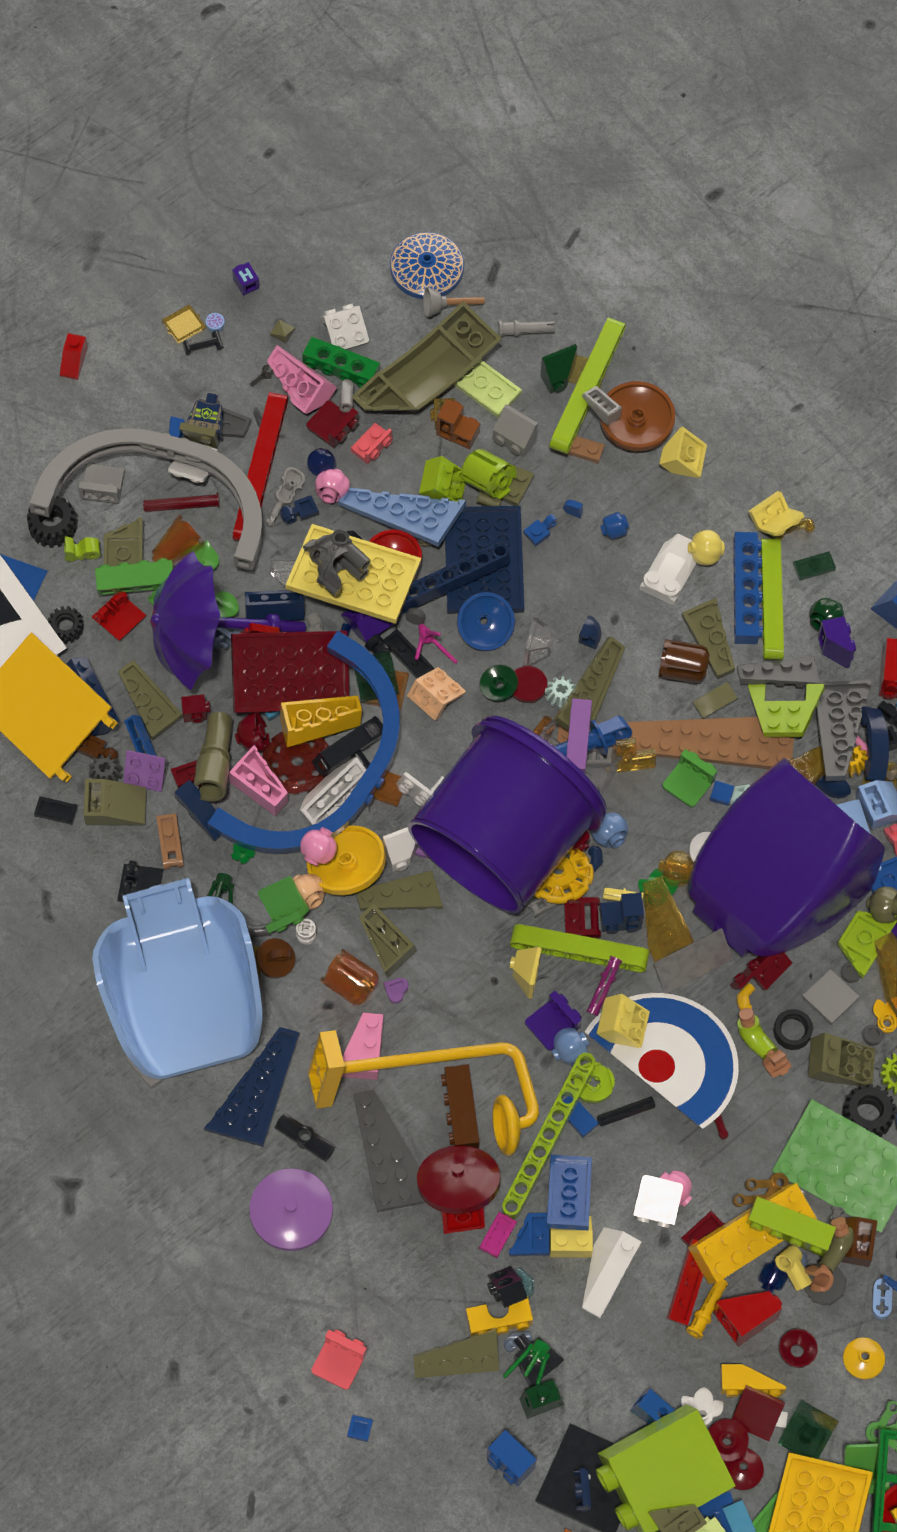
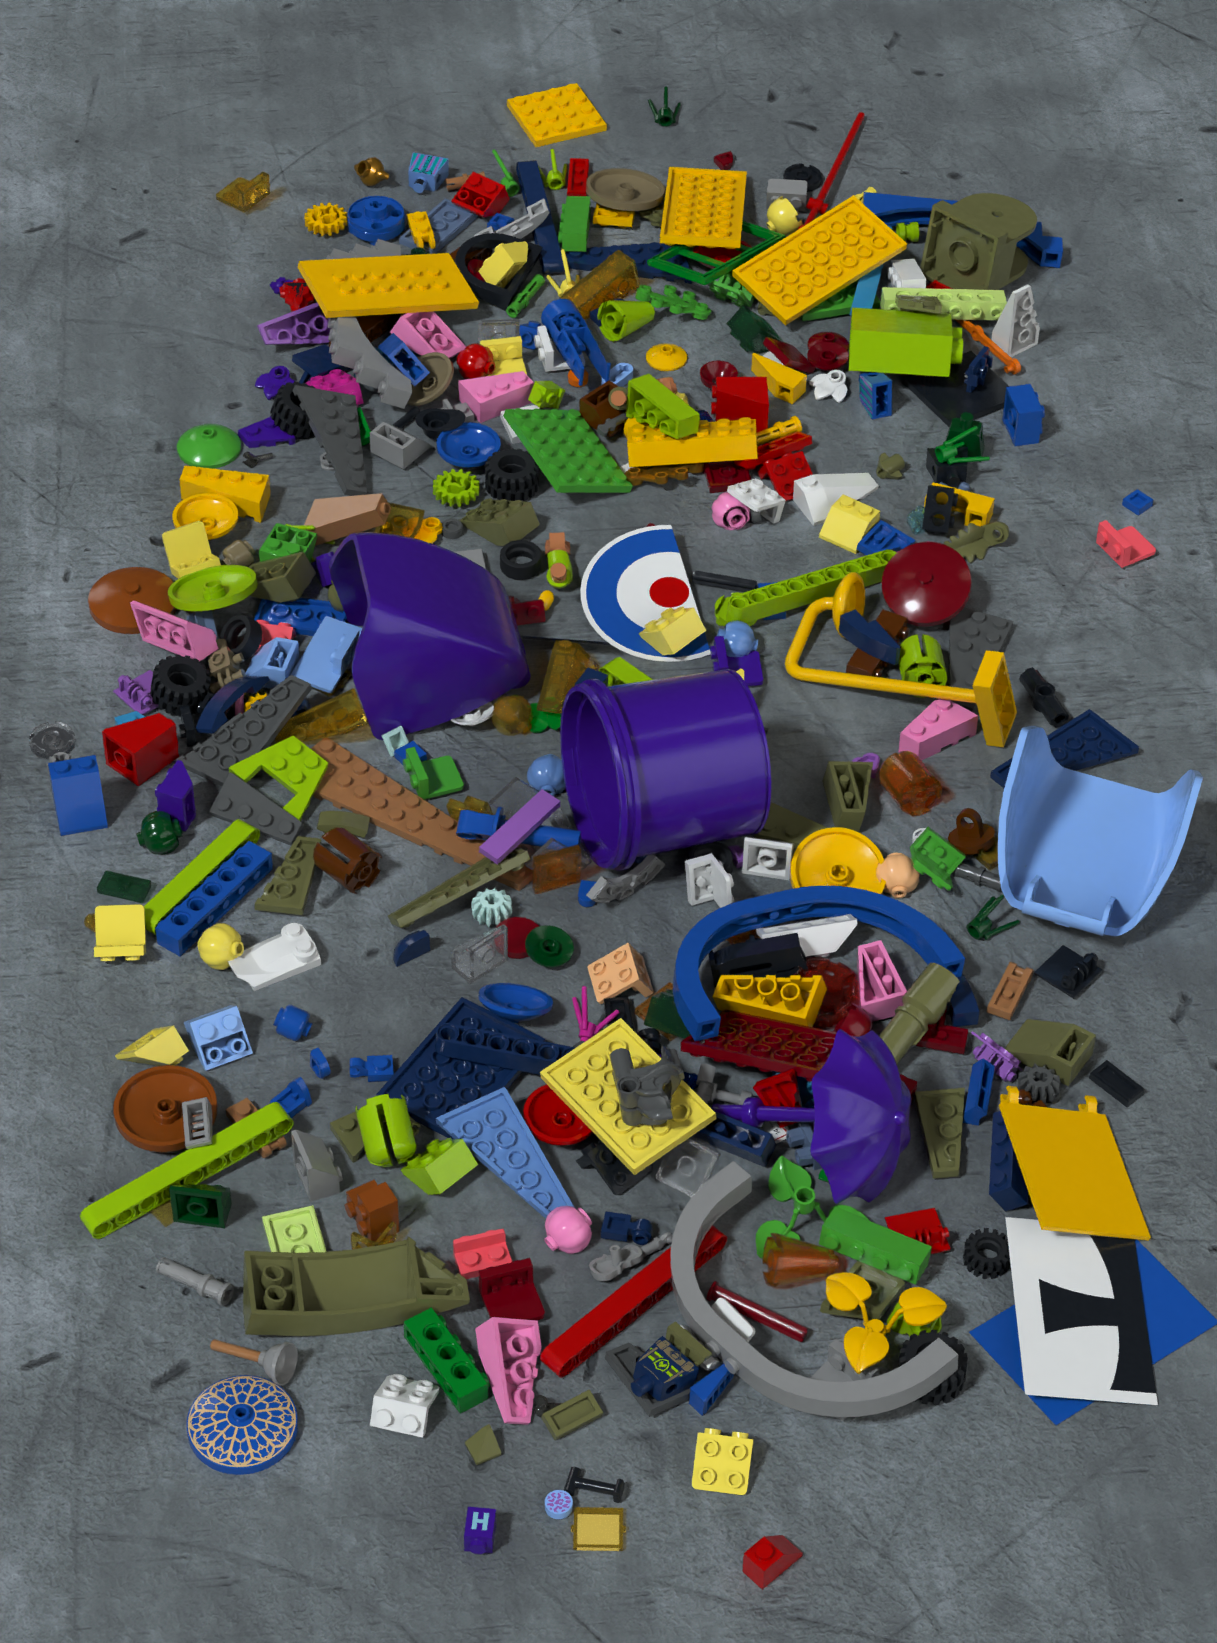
camera: 145 degrees left, 20 degrees down
medium lavender dish [250,1169,333,1251] -> none
bright pink plant [300,827,337,866] -> none
clear blue hair [307,448,337,476] -> none
light grey bar [339,379,353,412] -> none
olive wing [413,1328,499,1378] -> none
blue plate [547,1155,592,1231] -> none
magenta pin [586,956,622,1016] -> none
none -> light blue slope [184,1005,253,1071]
none -> blue tile [270,1077,312,1118]
none -> olive tile [541,1390,603,1441]
none -> light yellow bracket [692,1428,754,1495]
none -> red bracket [758,451,813,502]
none -> yellow plant [826,1272,947,1374]
none -> dark blue slope [839,609,901,665]
none -> olive piece [876,452,905,480]
none -> lime cylinder [899,634,947,698]
none -> olive plant [944,521,1009,563]

